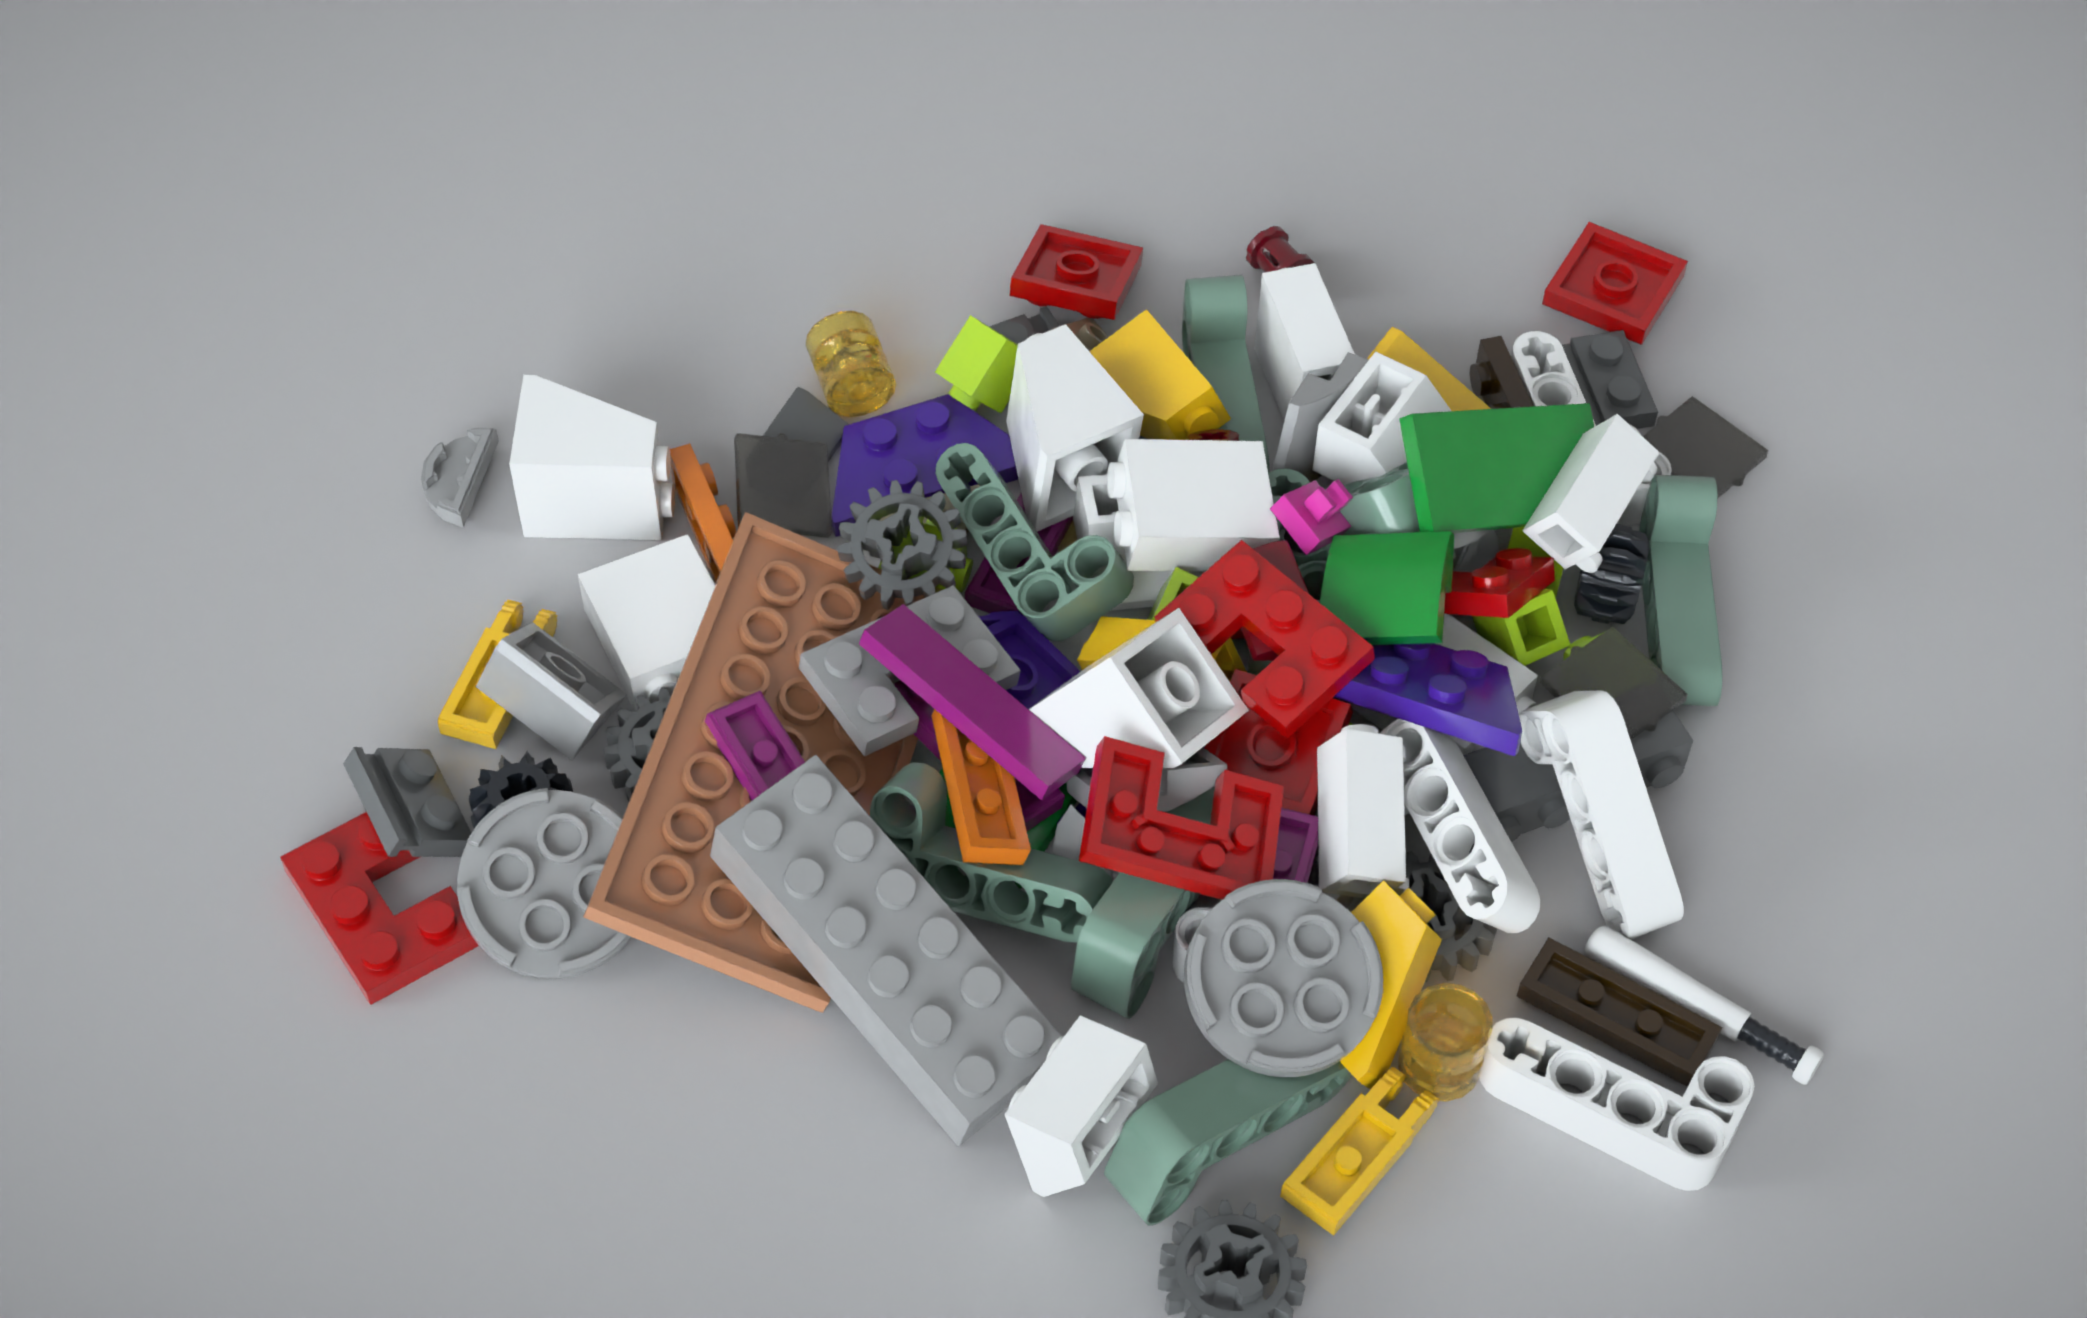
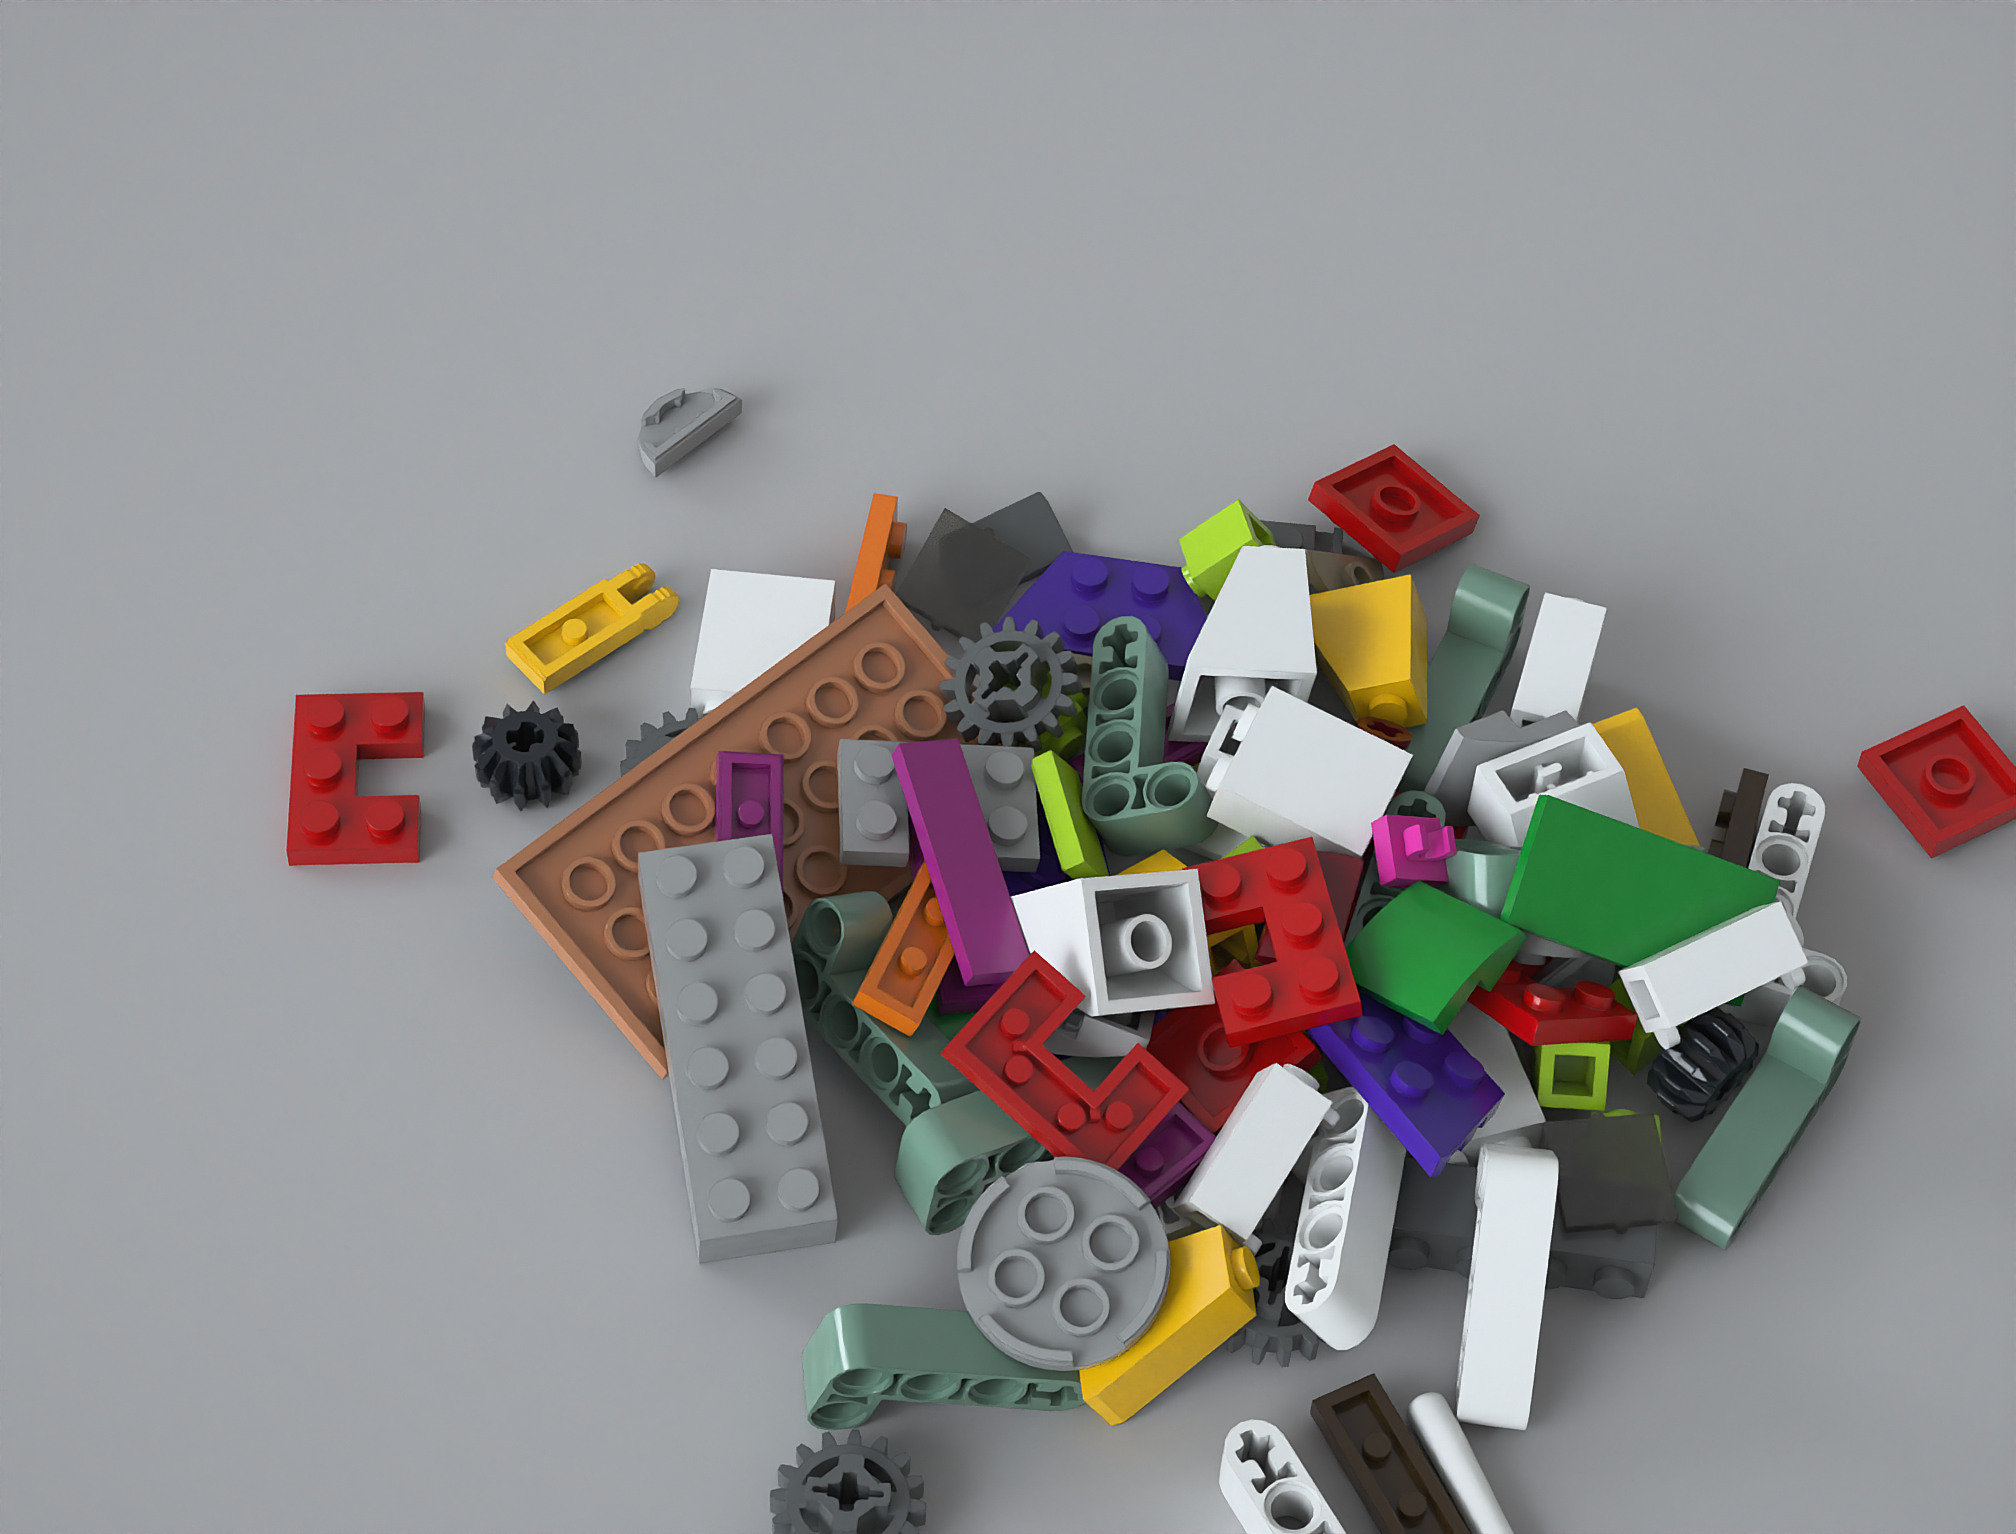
camera: 30 degrees right, 0 degrees up
dark grey plate [343,747,472,857] -> none
light grey tile [457,788,632,979] -> none
light grey slope [476,622,627,760] -> none
white slope [509,374,675,540] -> none
clear yellow wheel [805,310,896,417] -> none
white slope [1005,1015,1158,1197] -> none
dark red bush [1246,226,1315,273] -> none
yellow hinge [1280,1067,1439,1236] -> none
clear yellow wheel [1398,983,1493,1102] -> none
dark grey plate [1562,330,1658,429] -> none
clear smoke piece [1643,396,1769,499] -> none
none -> lime tile [1031,750,1109,880]

